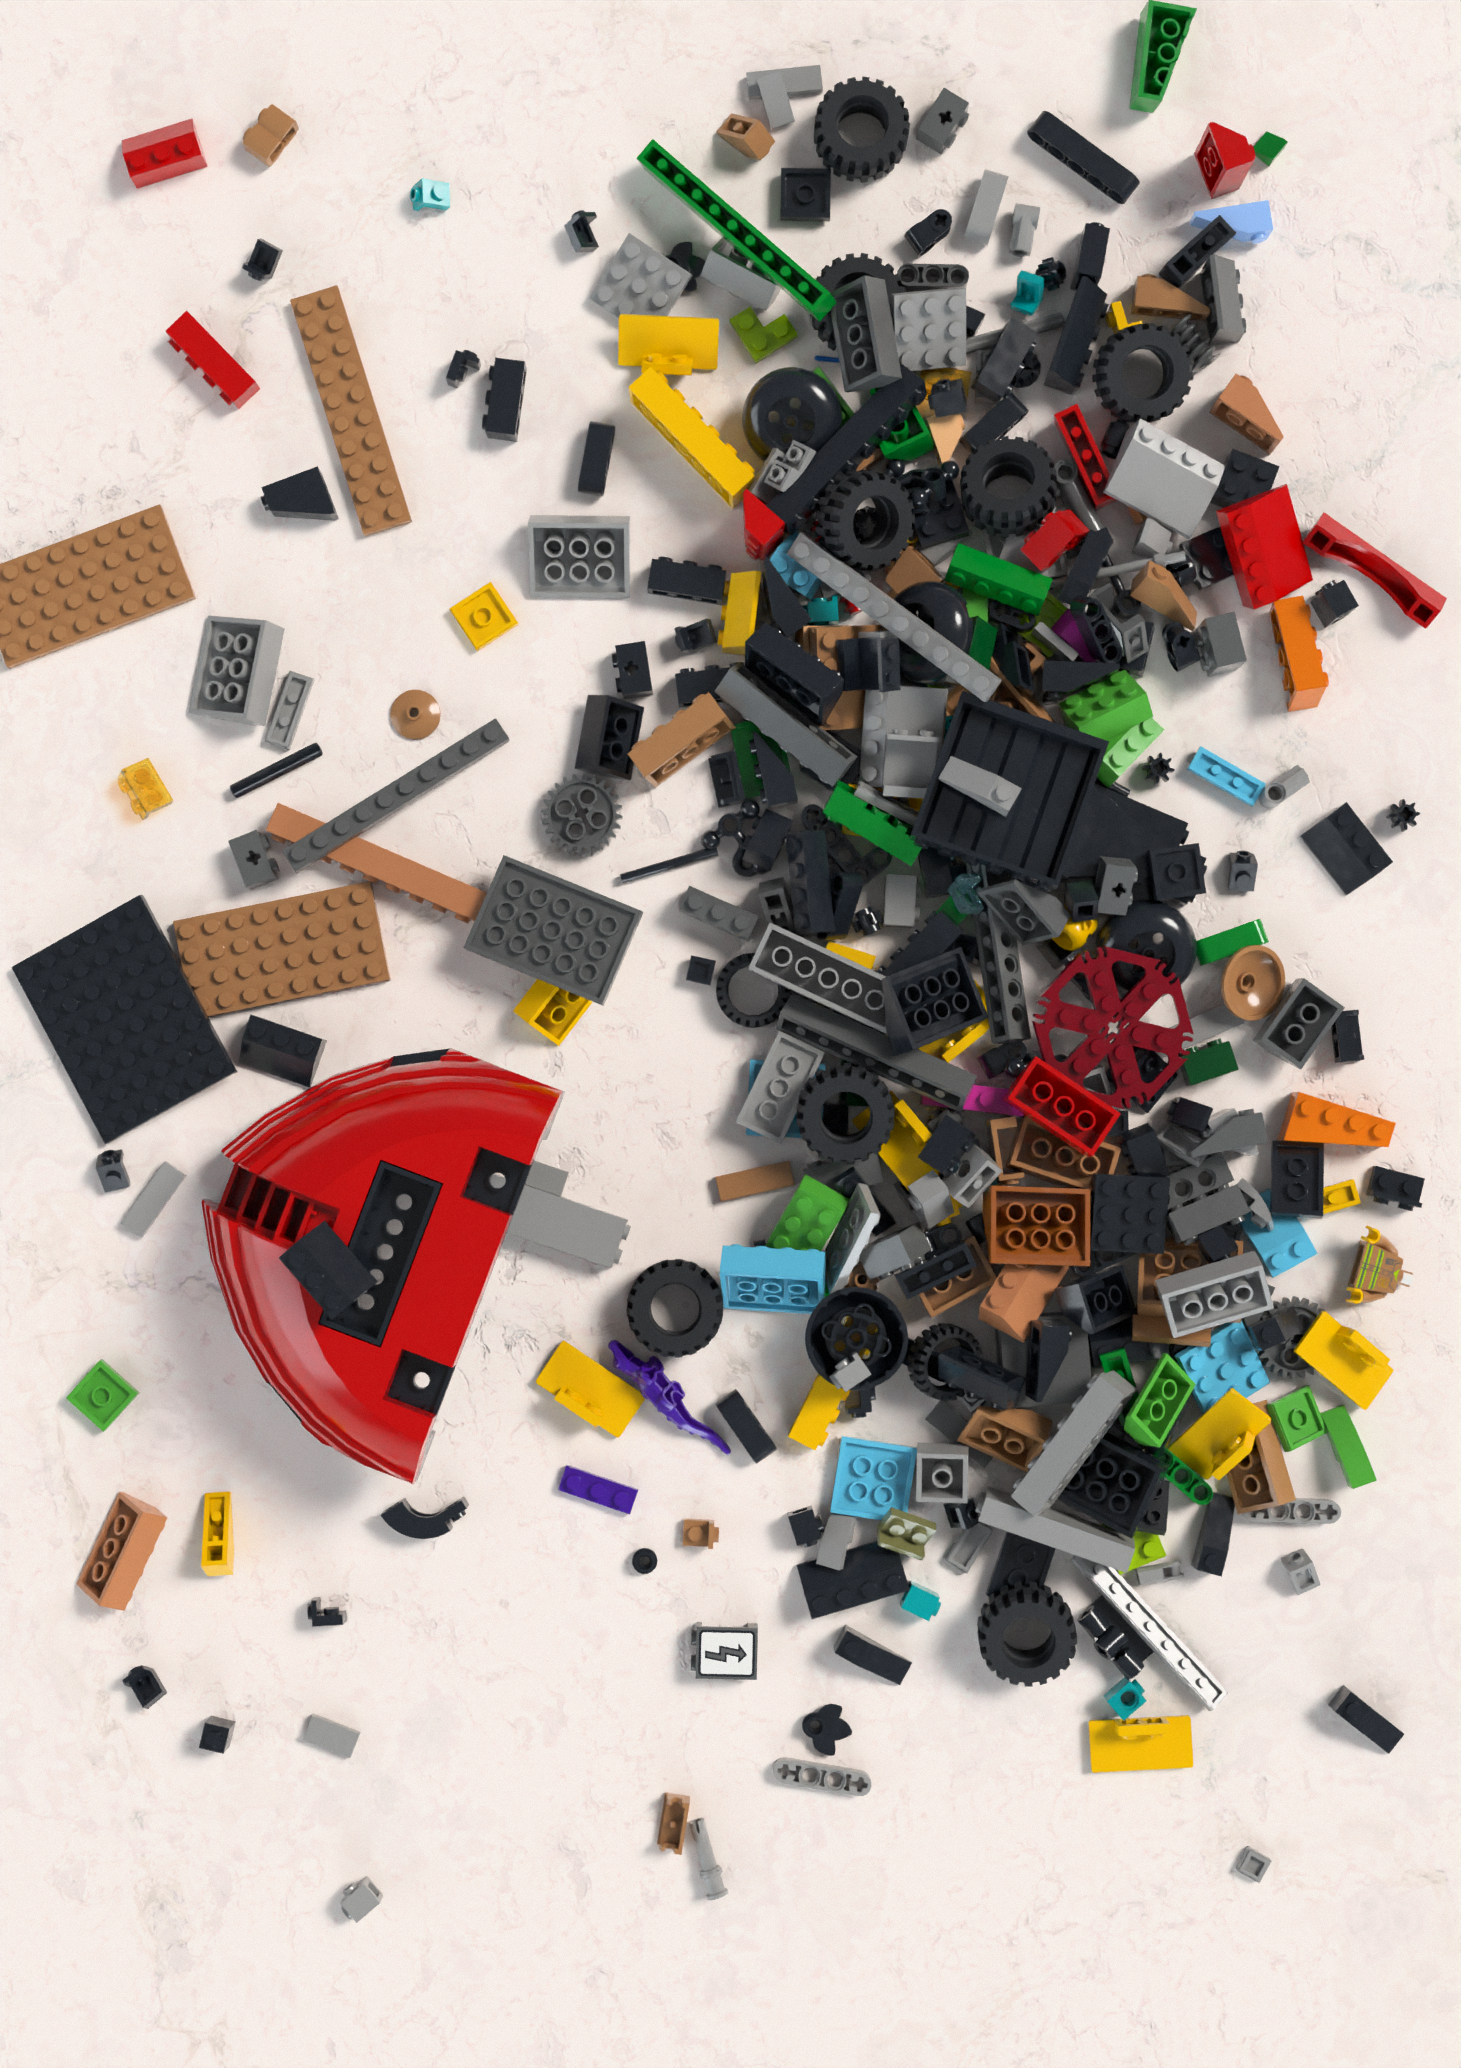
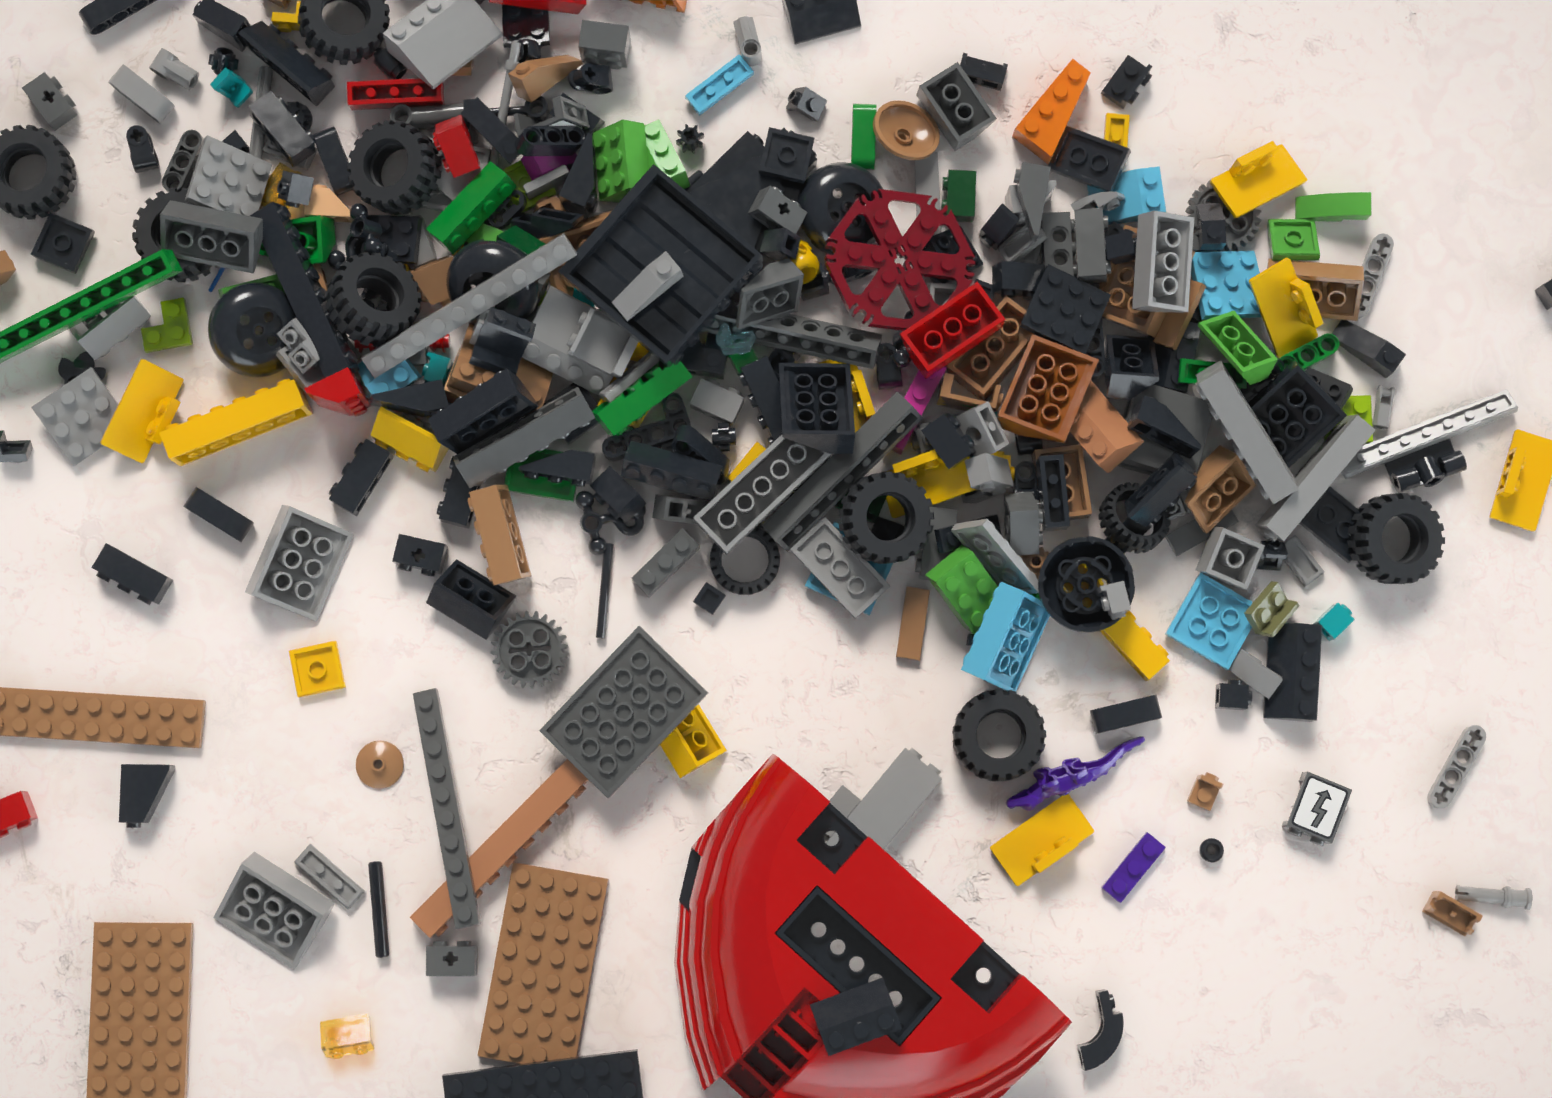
camera: 75 degrees left, 5 degrees down
black slope [239,1015,327,1088] -> none
black bracket [446,350,481,388] -> none
black bracket [675,618,718,653] -> none
black hinge [708,750,745,808] -> none
black plate [802,1704,852,1756] -> none
black slope [833,1625,912,1685] -> none
black bracket [845,1387,876,1418] -> none
teal brick [1103,1677,1147,1721] -> none
light grey slope [1131,518,1173,559] -> none
light grey bracket [1281,1549,1321,1595] -> none
medium nougat torso [1345,1226,1413,1304] -> none

